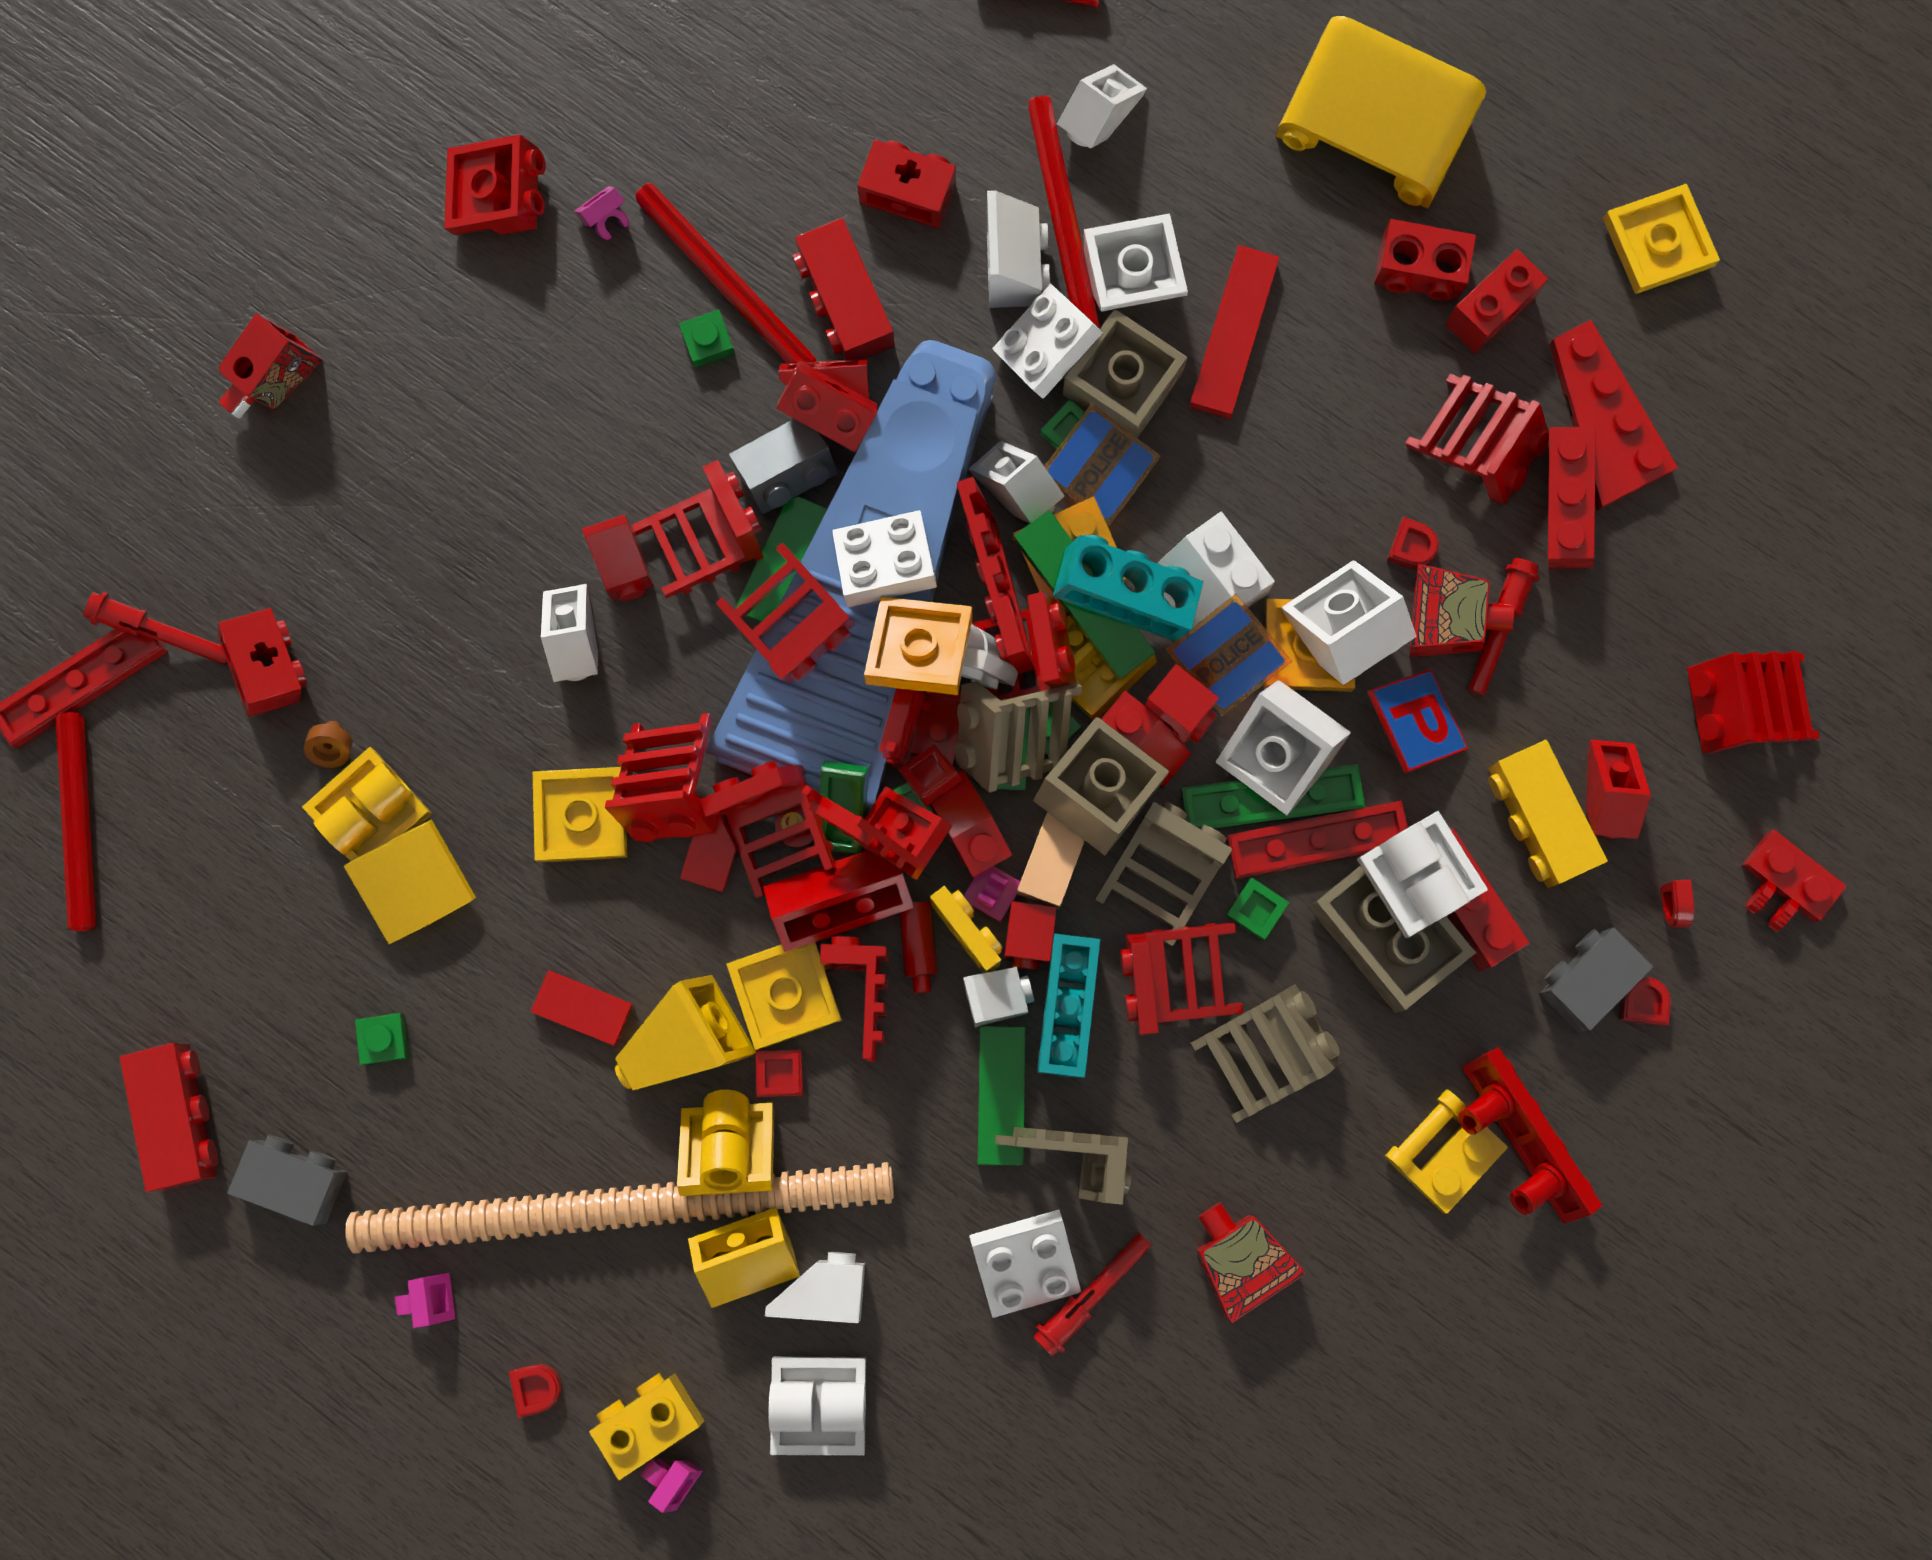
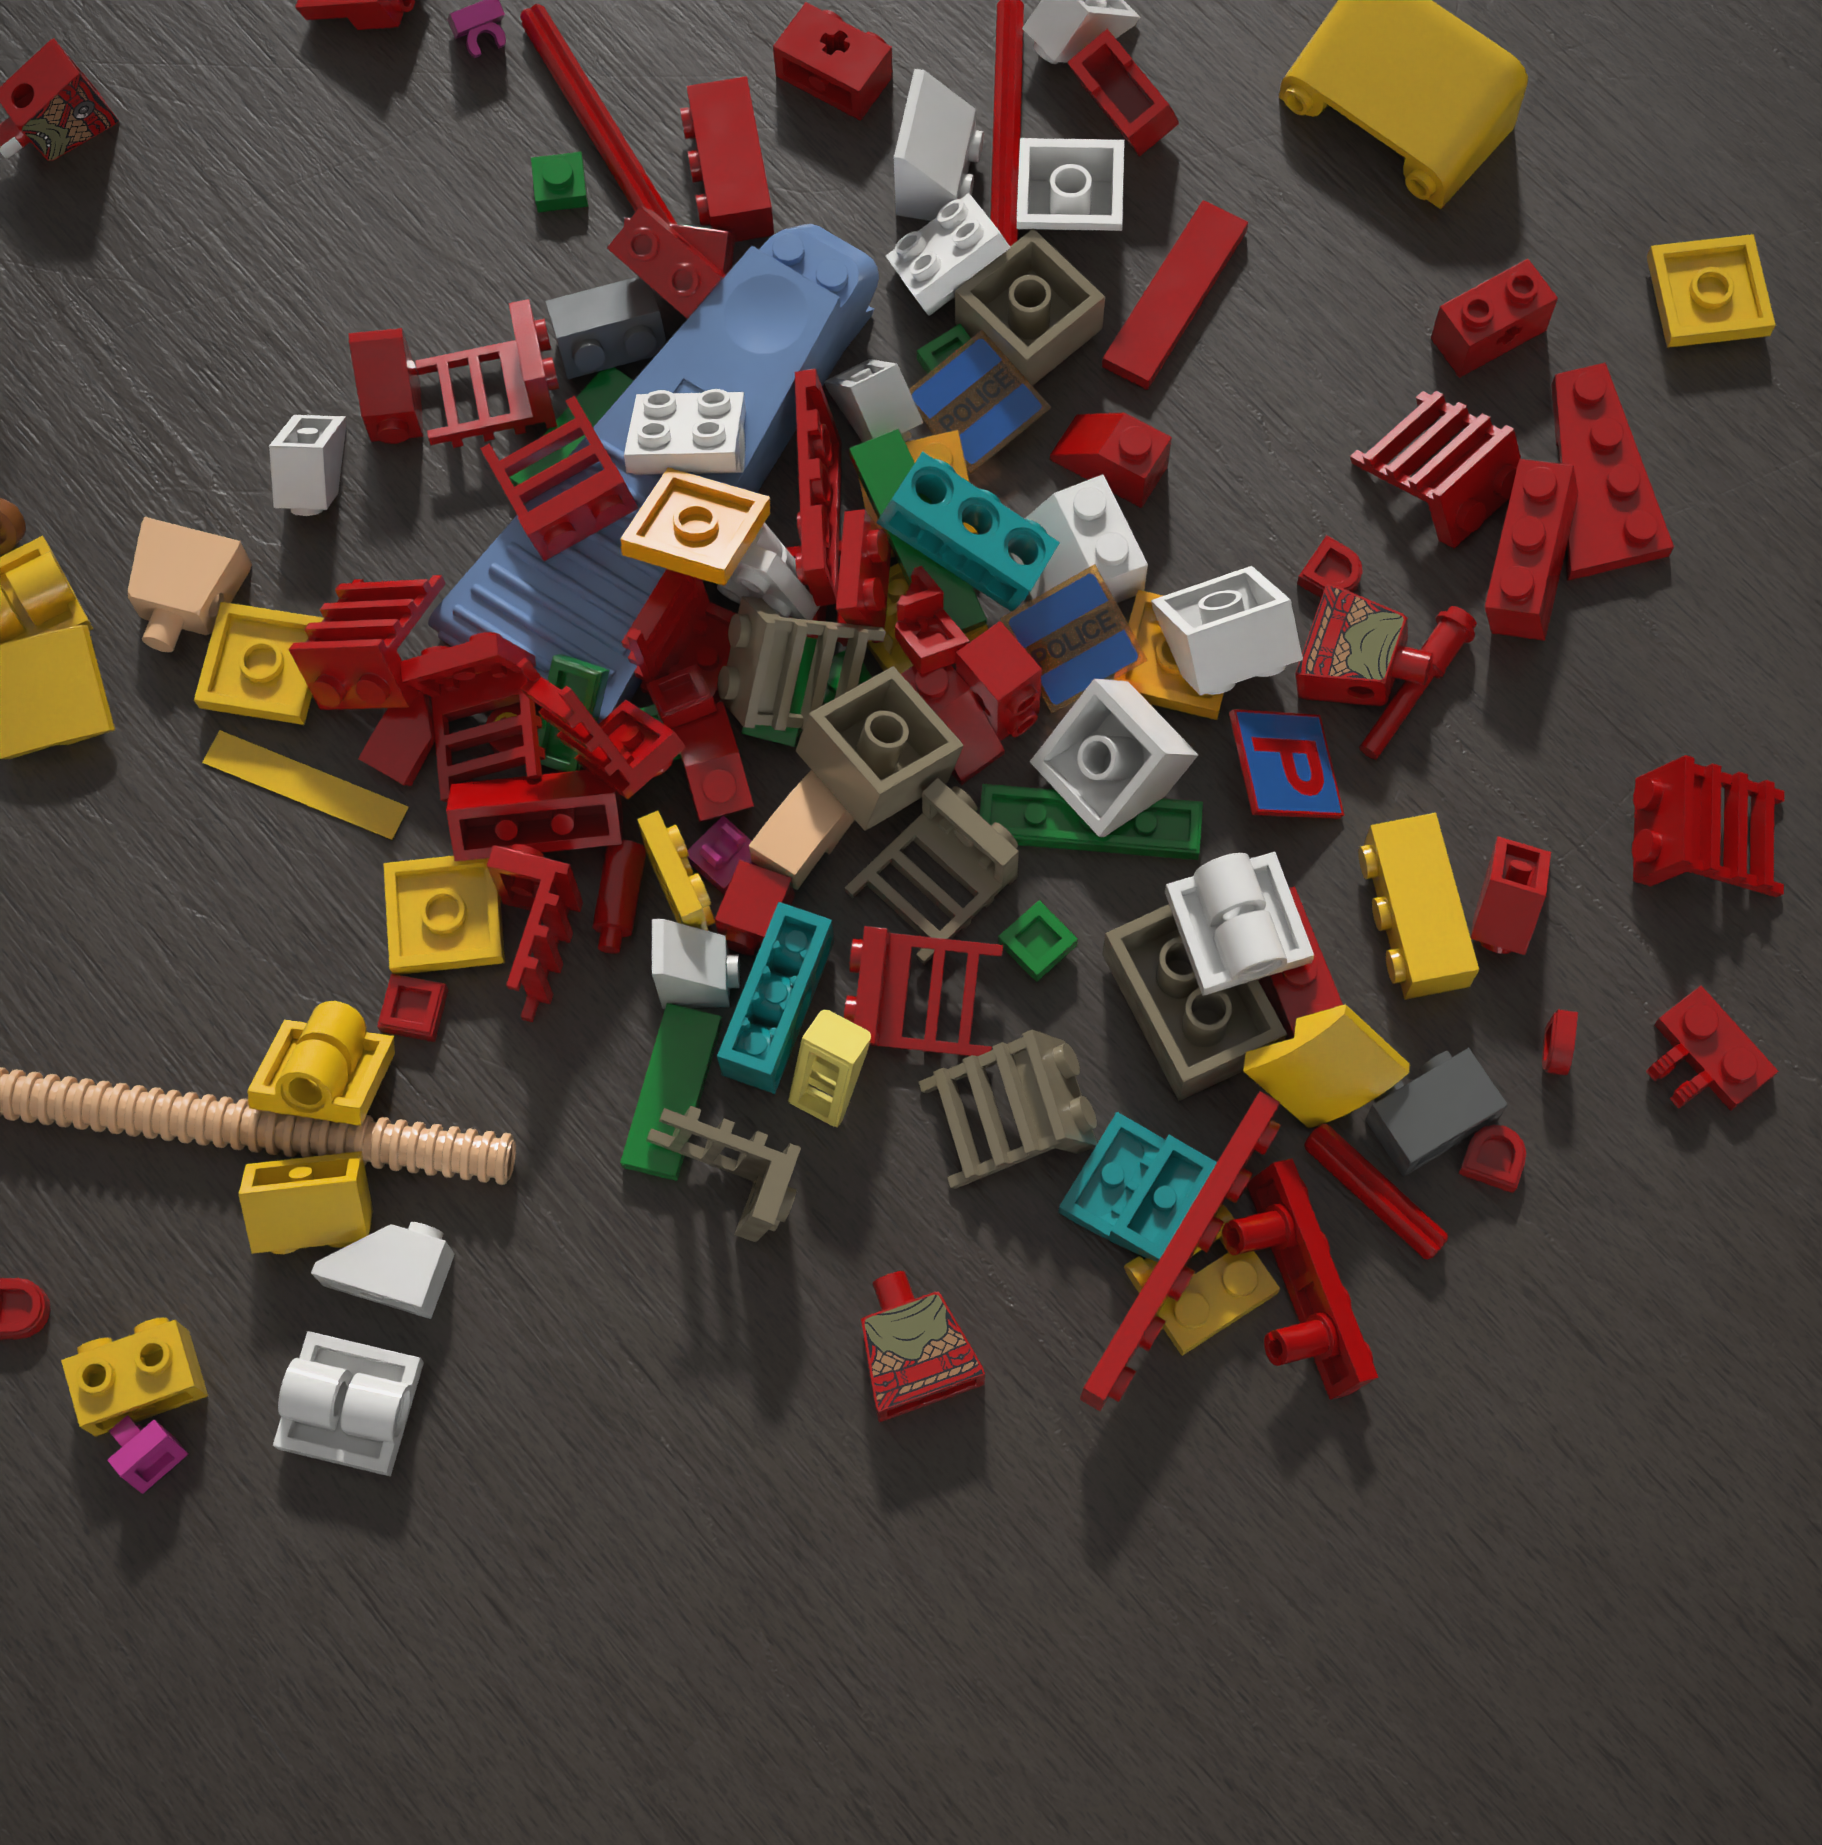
camera: 15 degrees right, 10 degrees down
red tile [531,970,634,1046] -> none
yellow slope [615,975,756,1090] -> none
white plate [969,1210,1081,1318] -> none
red pin [1033,1233,1152,1357] -> none
red tile [1226,801,1408,880] -> none
red brick [1374,219,1476,301] -> none
none -> light nougat torso [128,517,252,652]
none -> yellow sticker [202,730,409,840]
none -> light yellow slope [788,1010,871,1128]
none -> red slope [895,566,970,675]
none -> red slope [1050,413,1172,508]
none -> teal slope [1058,1112,1217,1262]
none -> red brick [1067,28,1179,157]
none -> red plate [1080,1091,1281,1411]
none -> yellow slope [1243,1004,1410,1128]
none -> red axle [1304,1123,1448,1260]

